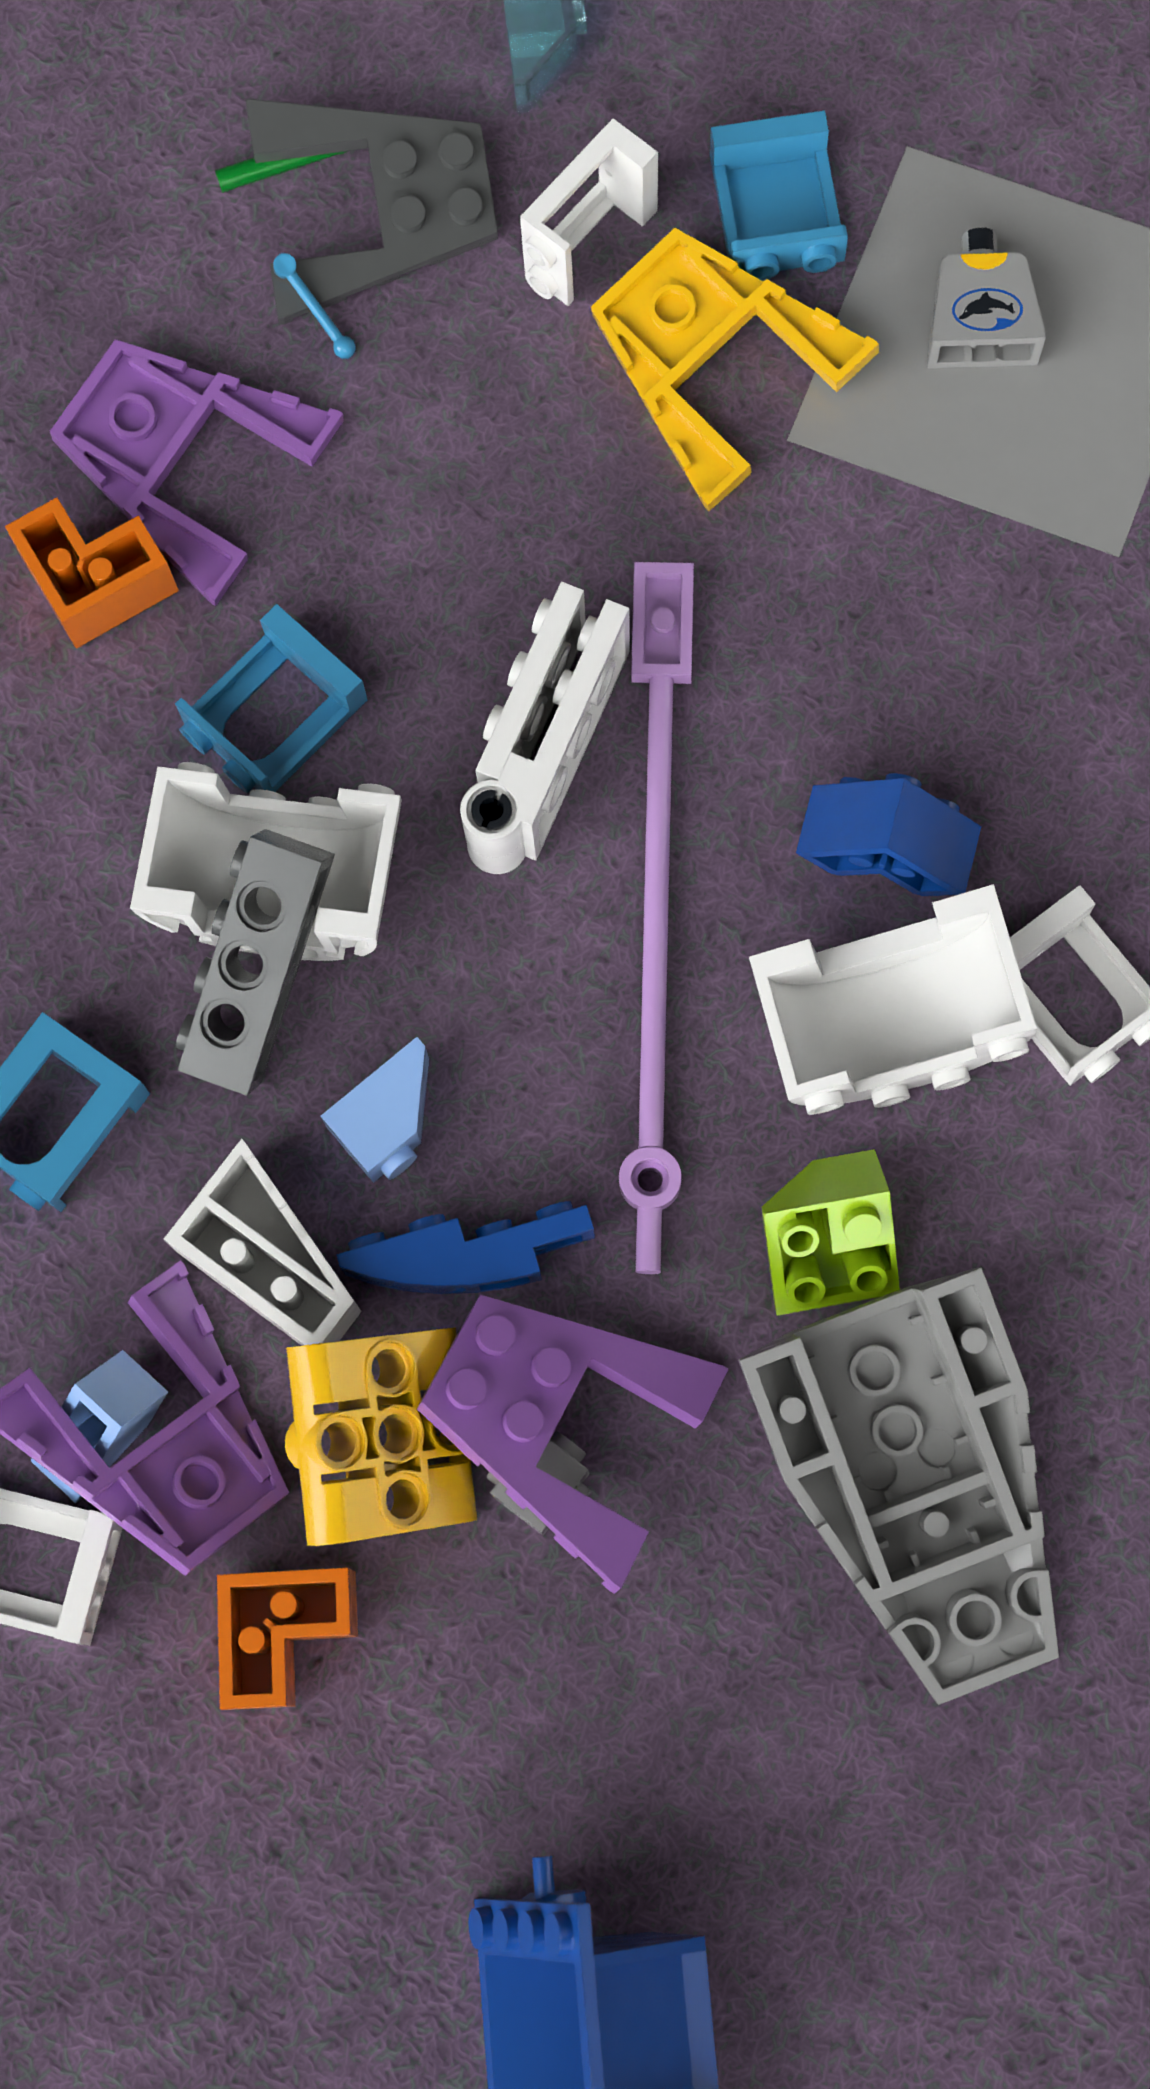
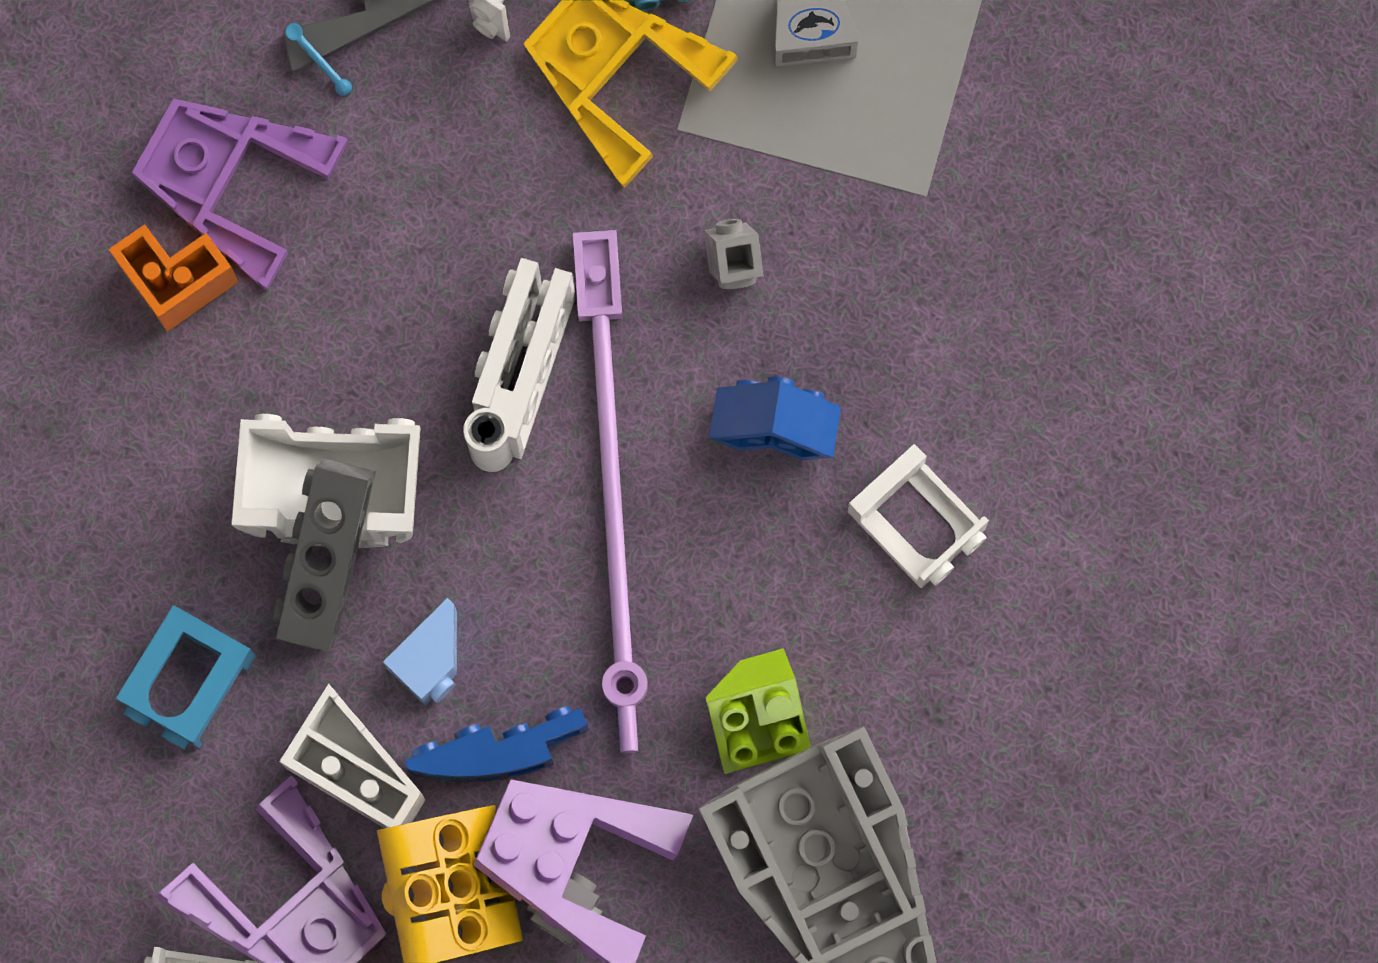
camera: 10 degrees left, 0 degrees up
light blue slope [30,1350,168,1503] -> none
dark azure panel [175,604,368,793] -> none
white cylinder [749,884,1037,1115] -> none
none -> light grey brick [704,219,764,289]

